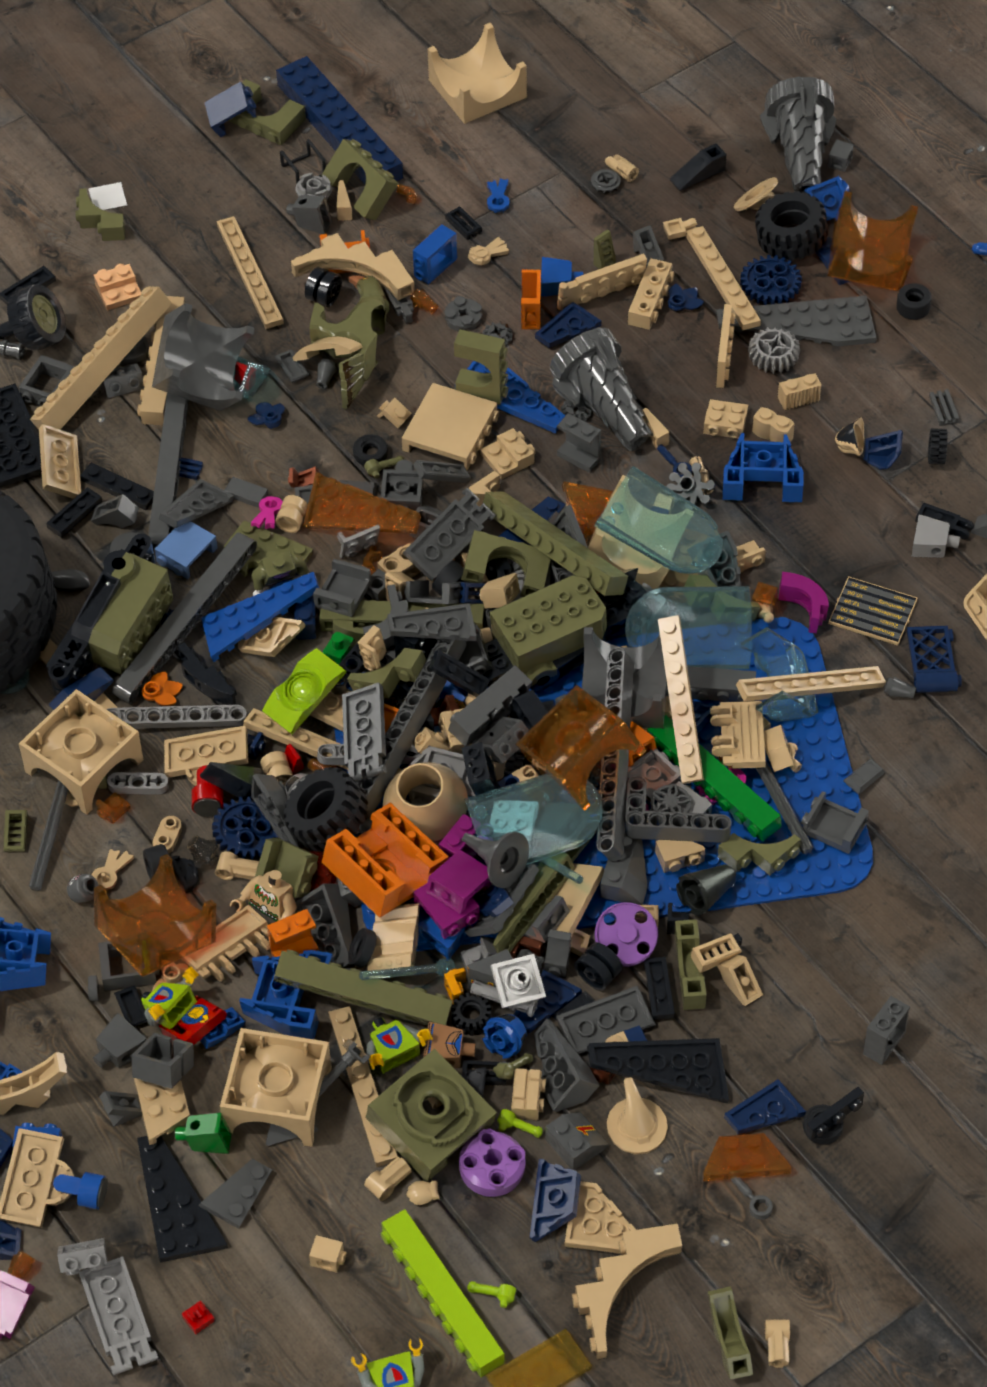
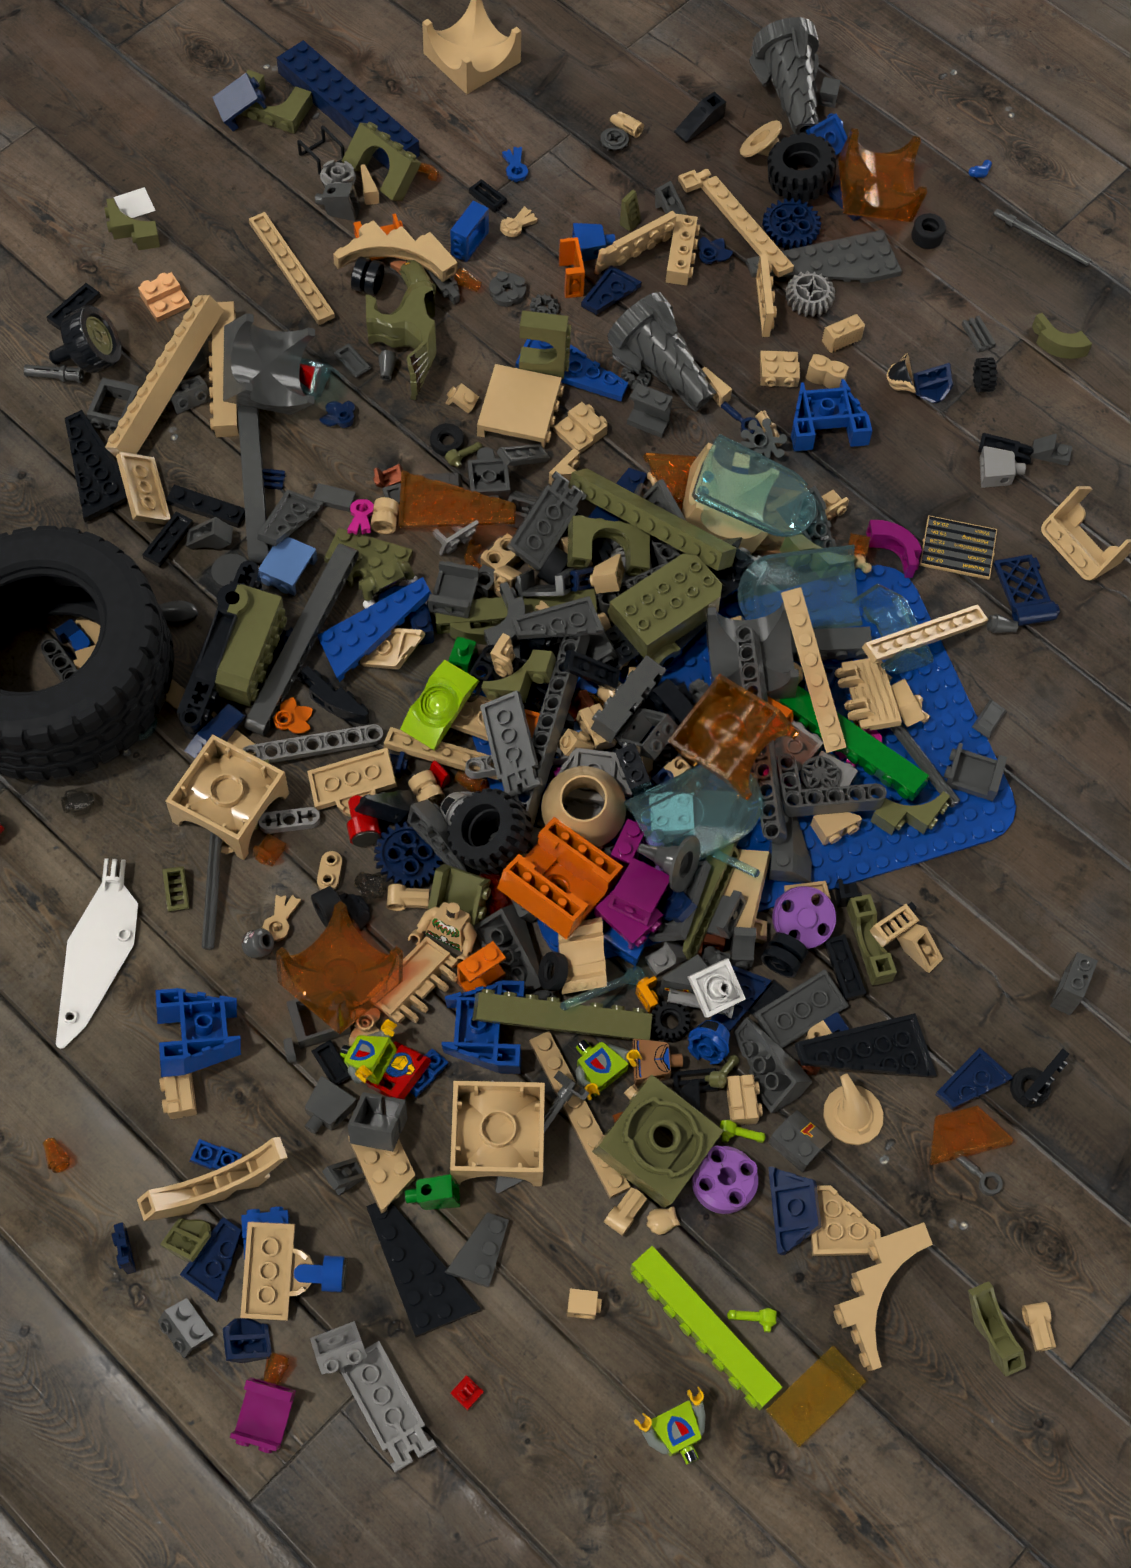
camera: 15 degrees left, 10 degrees up
tan slope [293,336,362,361] -> none
pearl dark grey cone [676,864,736,915] -> none

